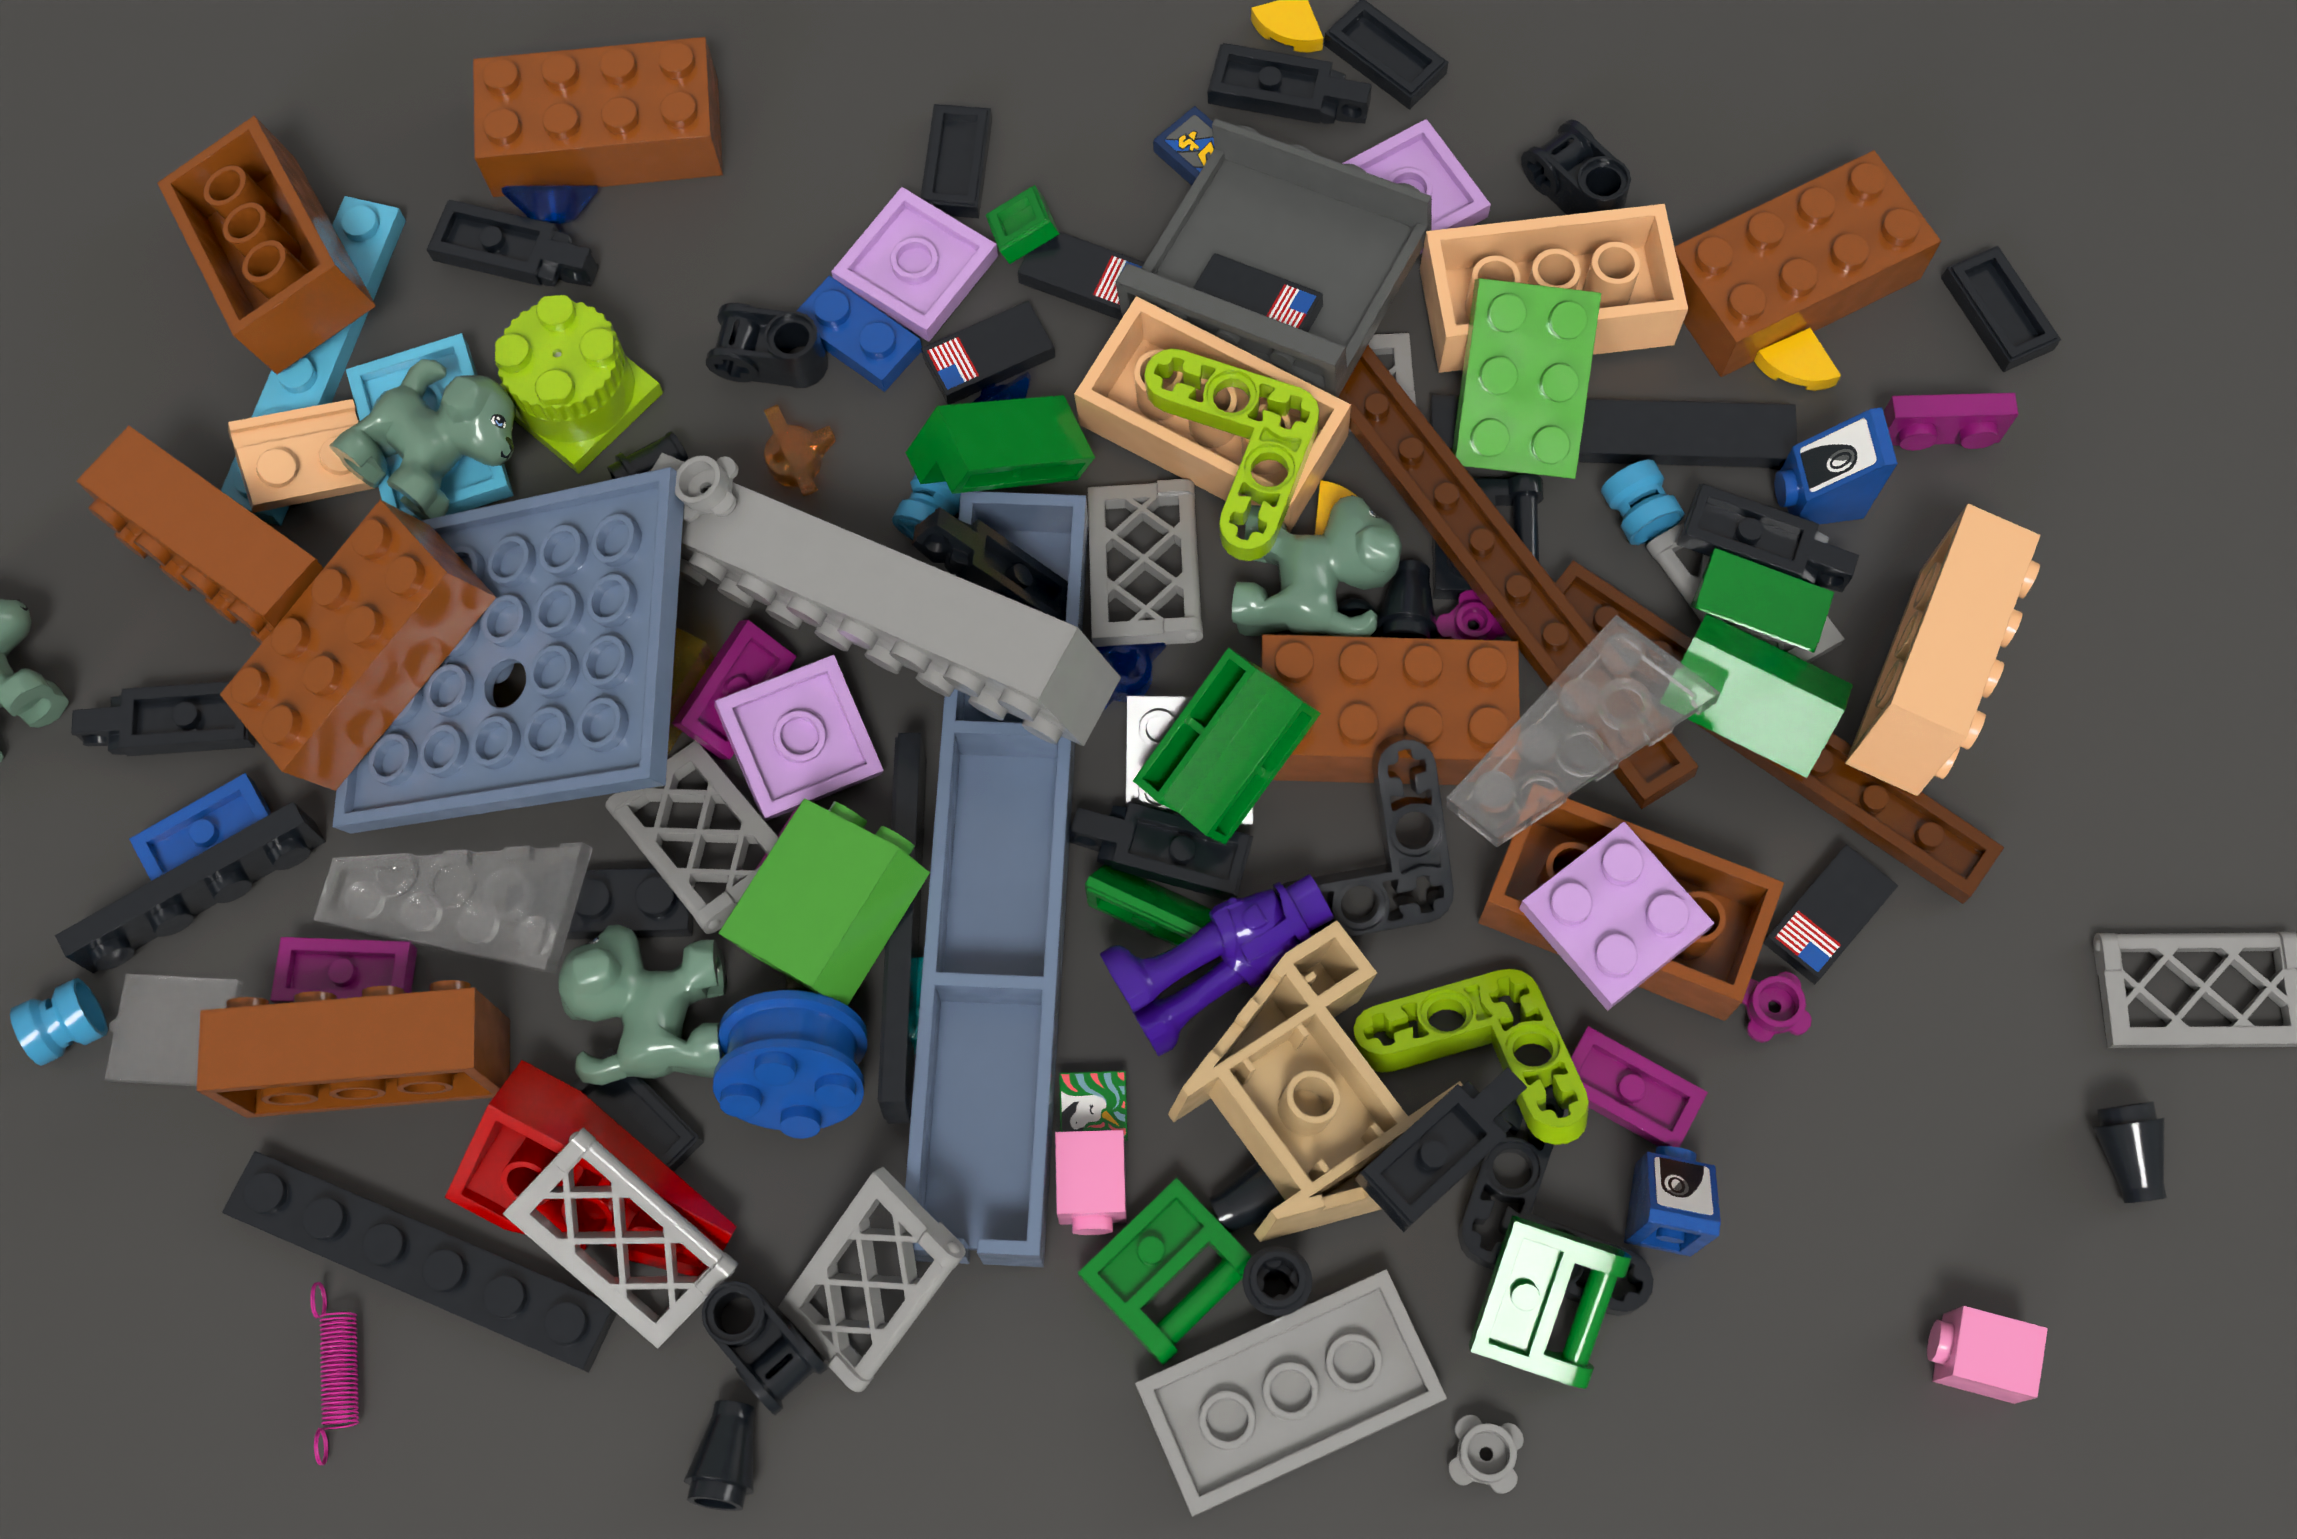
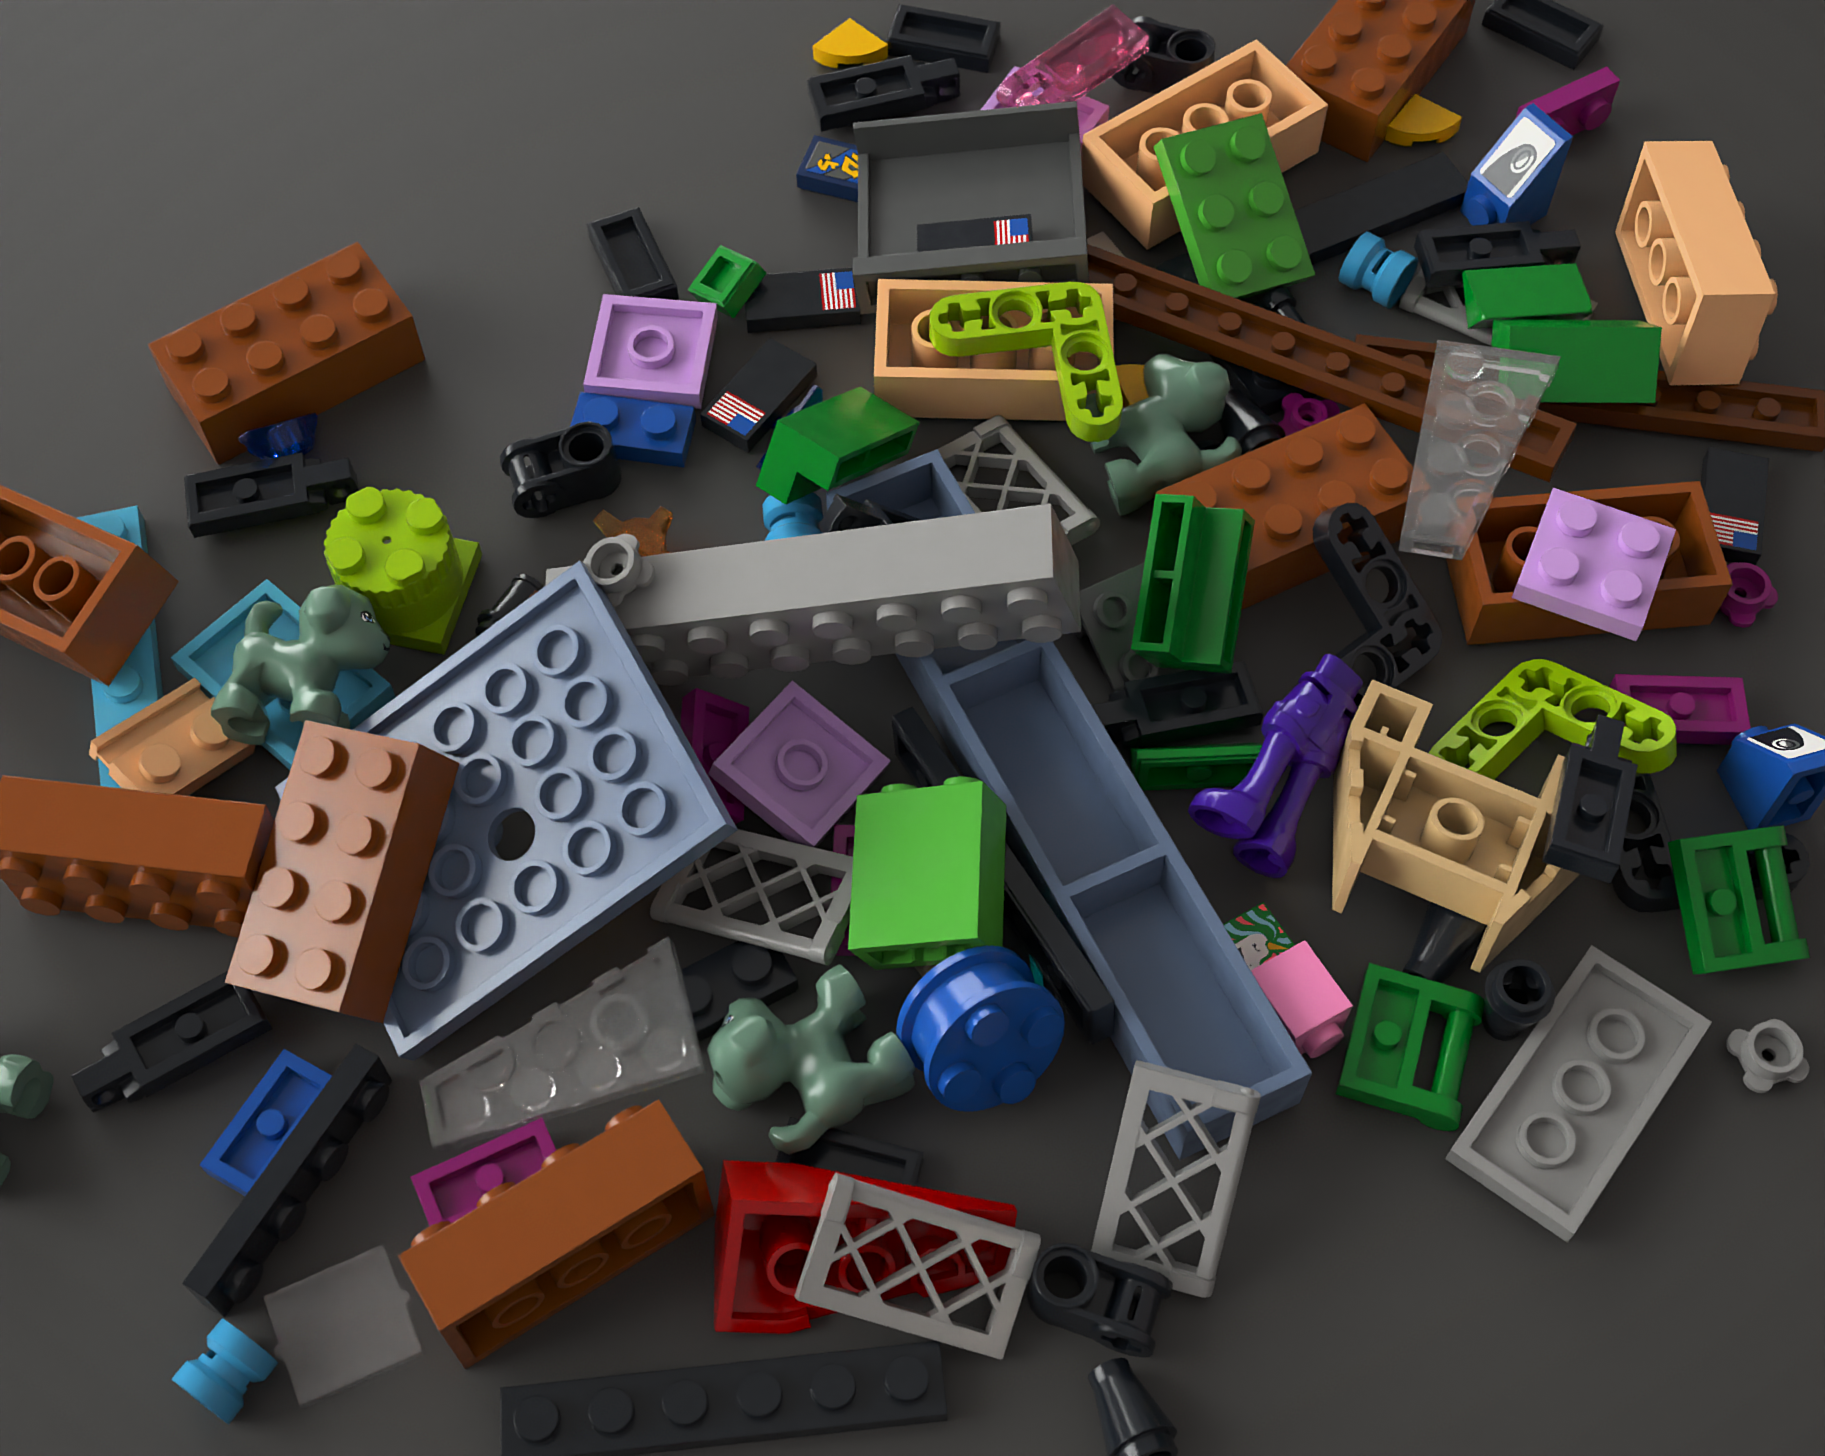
camera: 30 degrees left, 10 degrees down
none -> clear pink plate [996,5,1149,108]

